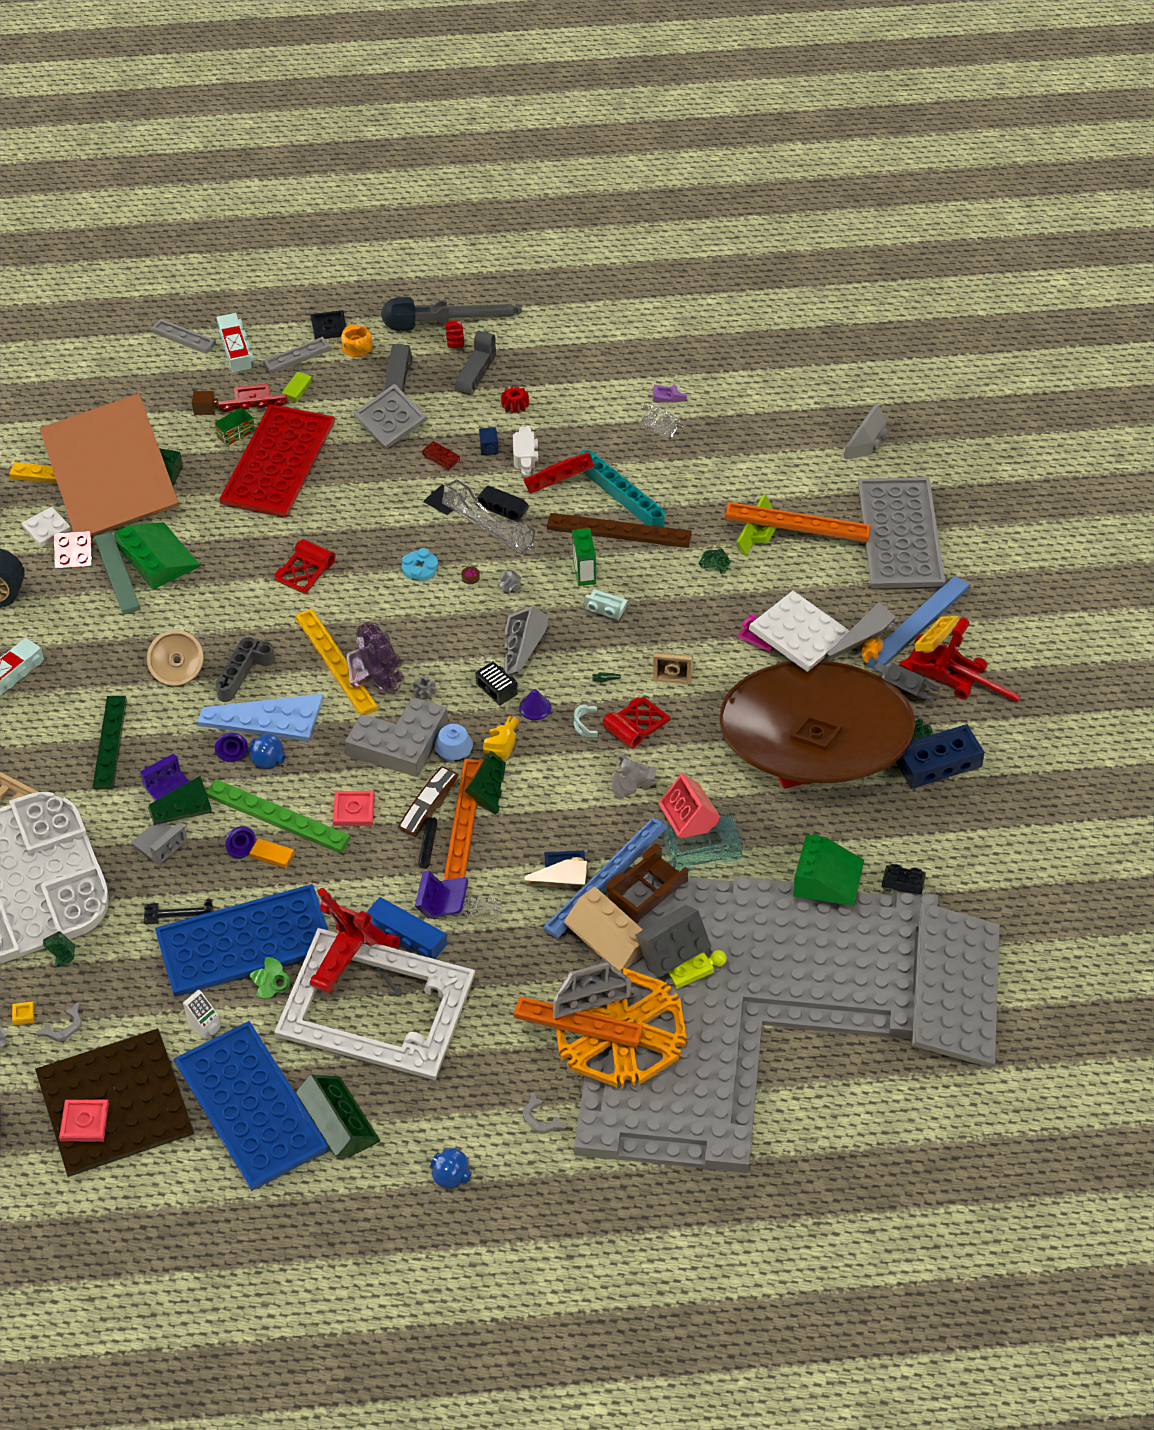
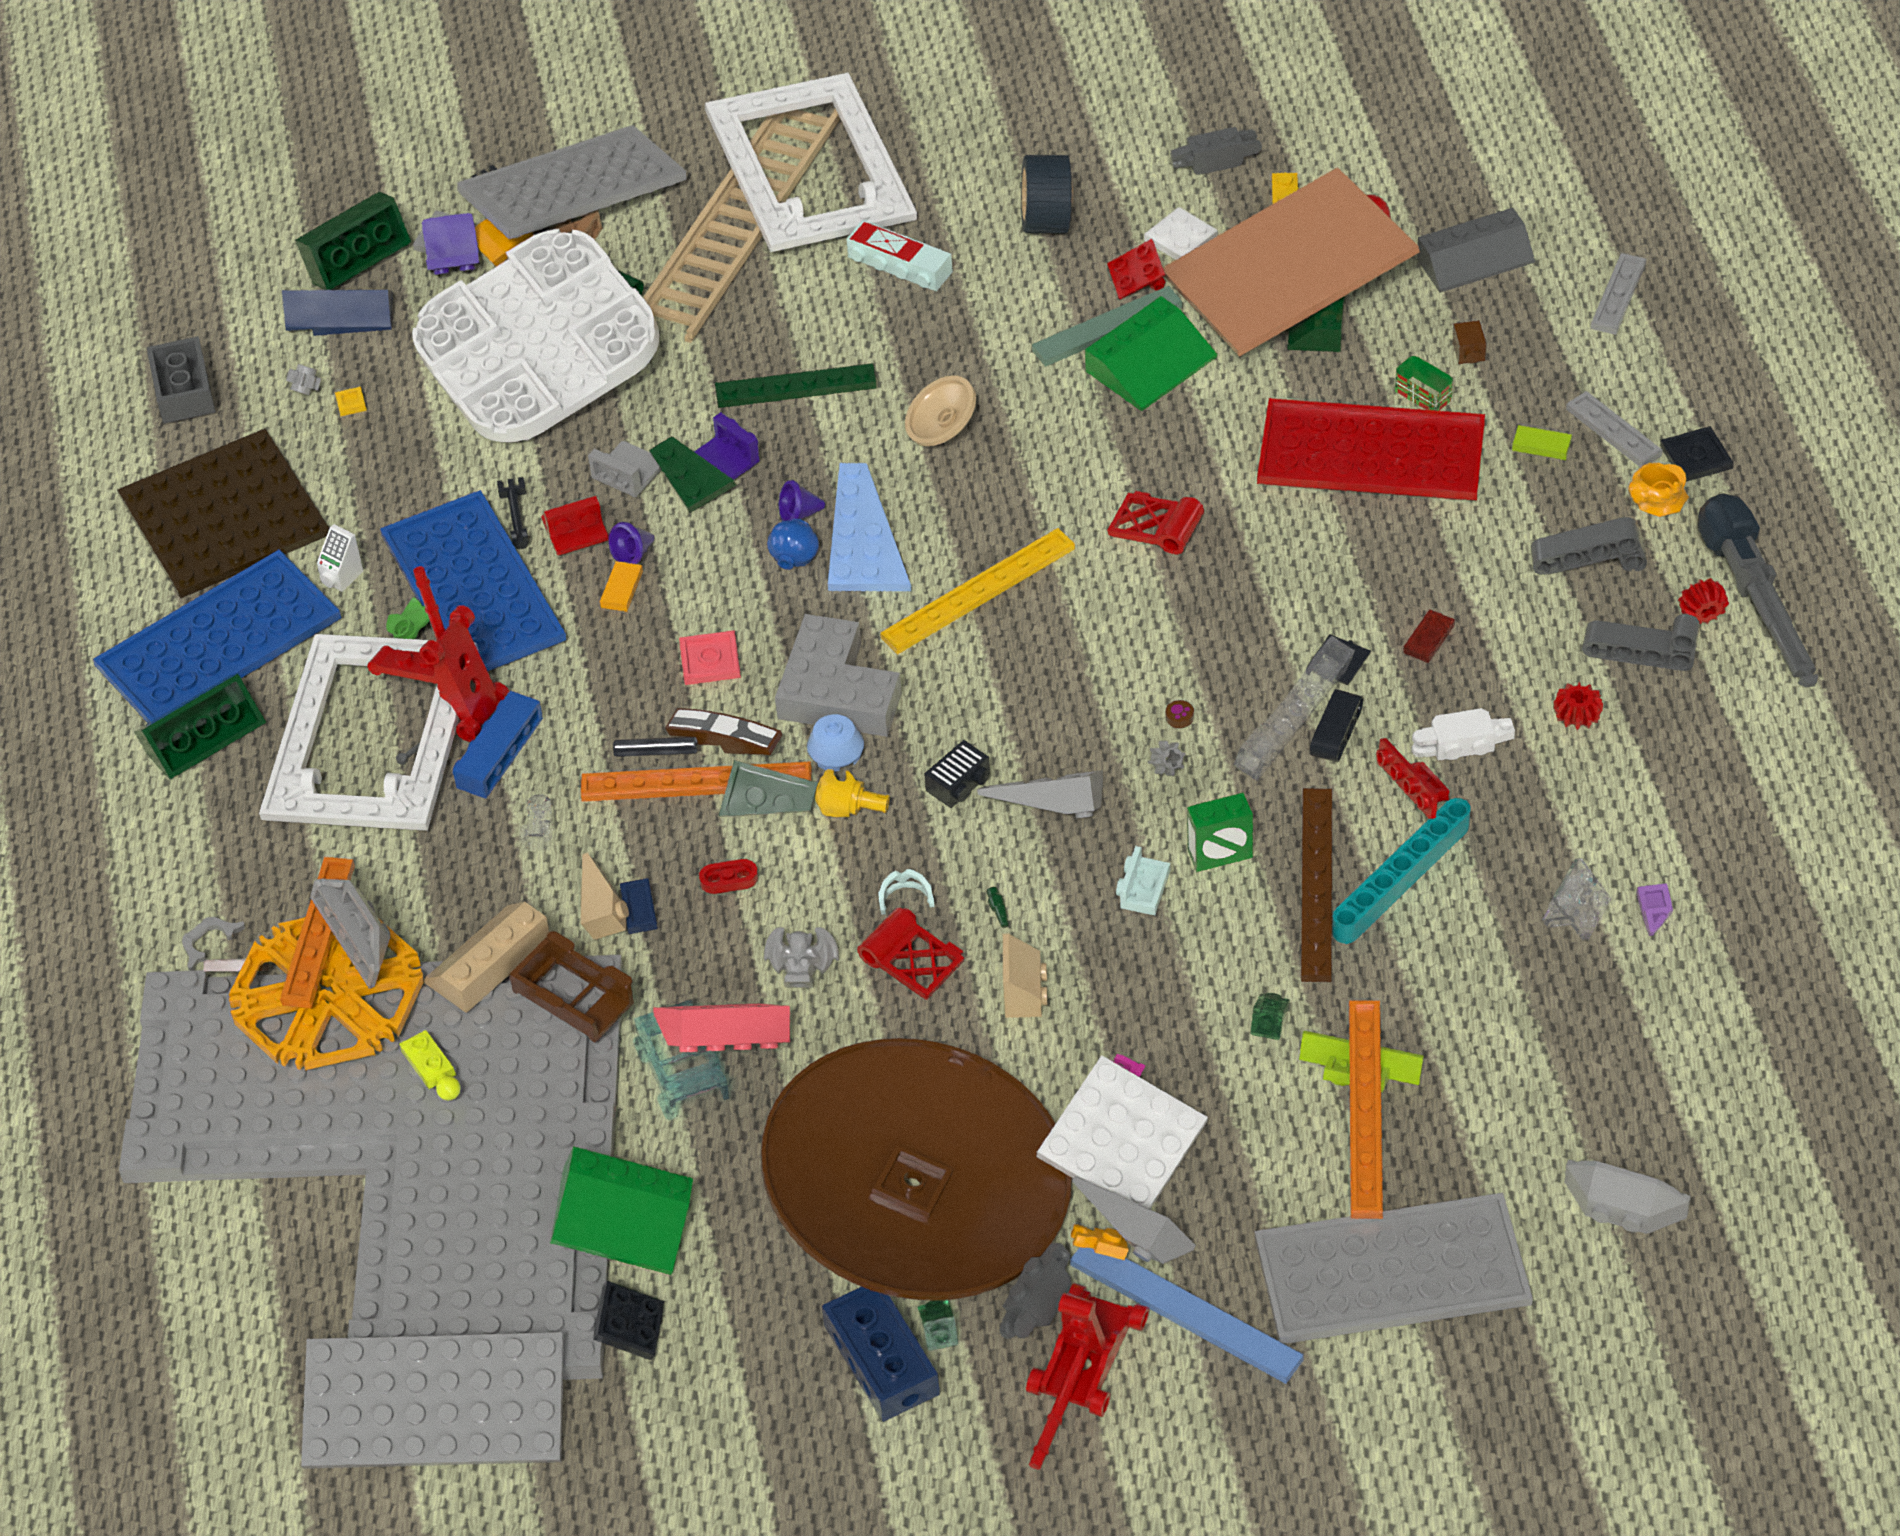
camera: 85 degrees right, 0 degrees up
light grey helmet [36,1003,82,1041] -> none
clear green bracket [43,931,75,967] -> none
coral tile [59,1100,109,1142] -> none
bright green plate [206,779,351,854] -> none
dark grey beam [215,637,275,702] -> none
light aqua brick [216,313,254,372] -> none
red bracket [218,383,288,412] -> none
clear purple bracket [346,622,404,694] -> none
light grey plate [354,384,427,449] -> none
medium azure plate [402,548,438,581] -> none
light grey gear [413,677,436,700] -> none
dark purple bracket [415,871,468,919] -> none
blue plant [430,1148,472,1189] -> none
dark blue brick [479,427,499,455] -> none
dark purple hat [519,689,552,720] -> none
medium blue tile [543,818,668,938] -> none
dark grey brick [635,905,711,976] -> none
yellow plate [915,616,959,653] -> none
none -> tile [203,959,269,972]
none -> red bracket [541,496,609,555]
none -> red plate [699,859,758,894]
none -> dark grey slope [1417,208,1535,293]

